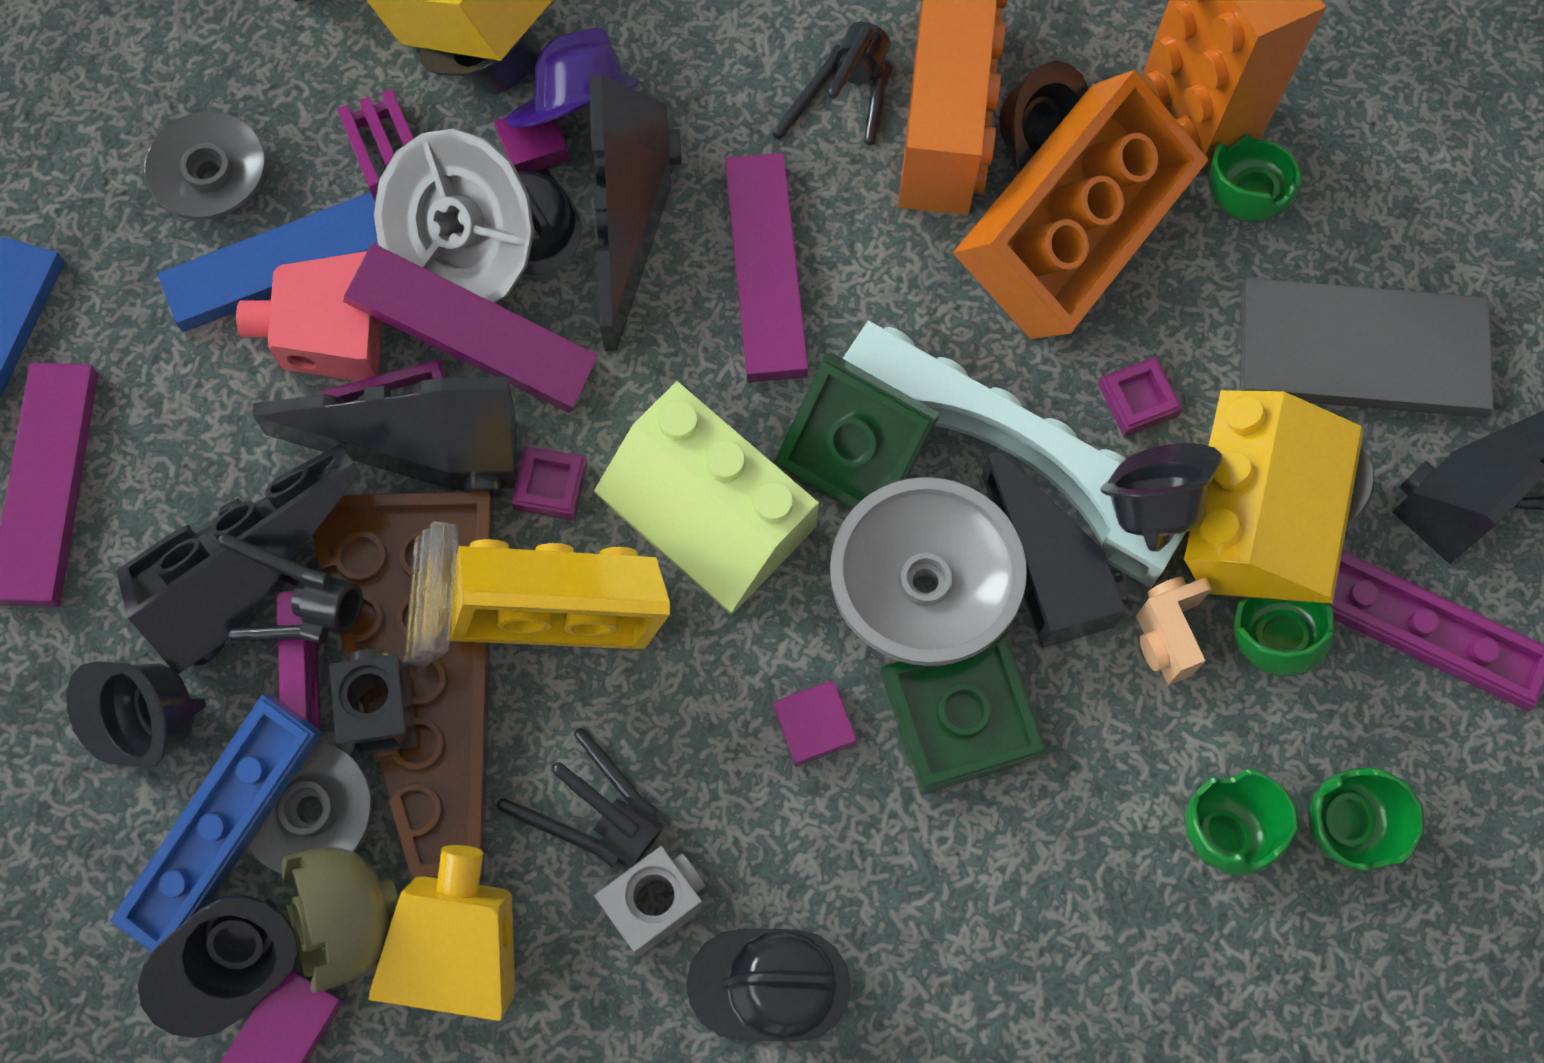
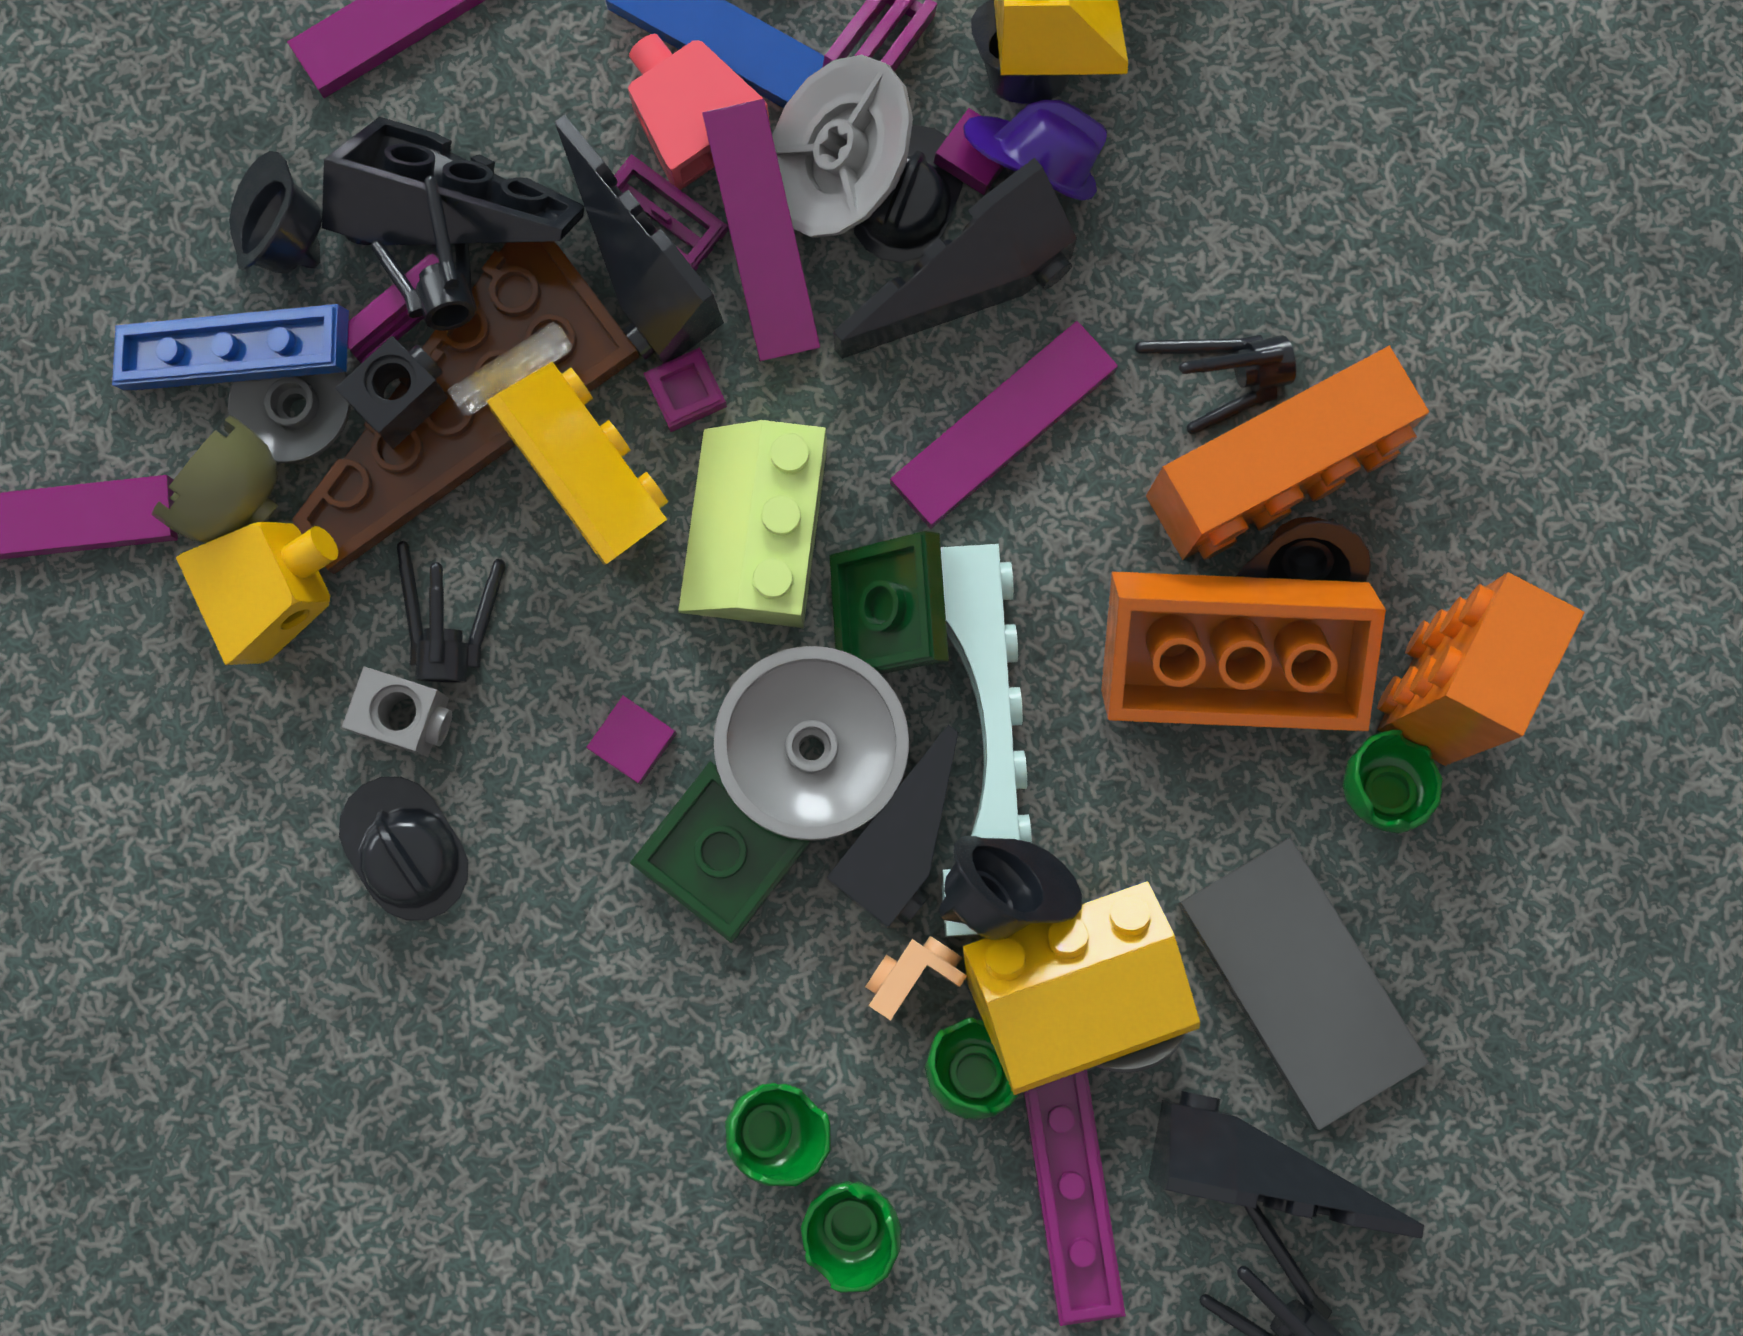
camera: 55 degrees right, 10 degrees up
black piece [137,894,298,1038] -> none
magenta tile [1098,356,1183,437] -> none

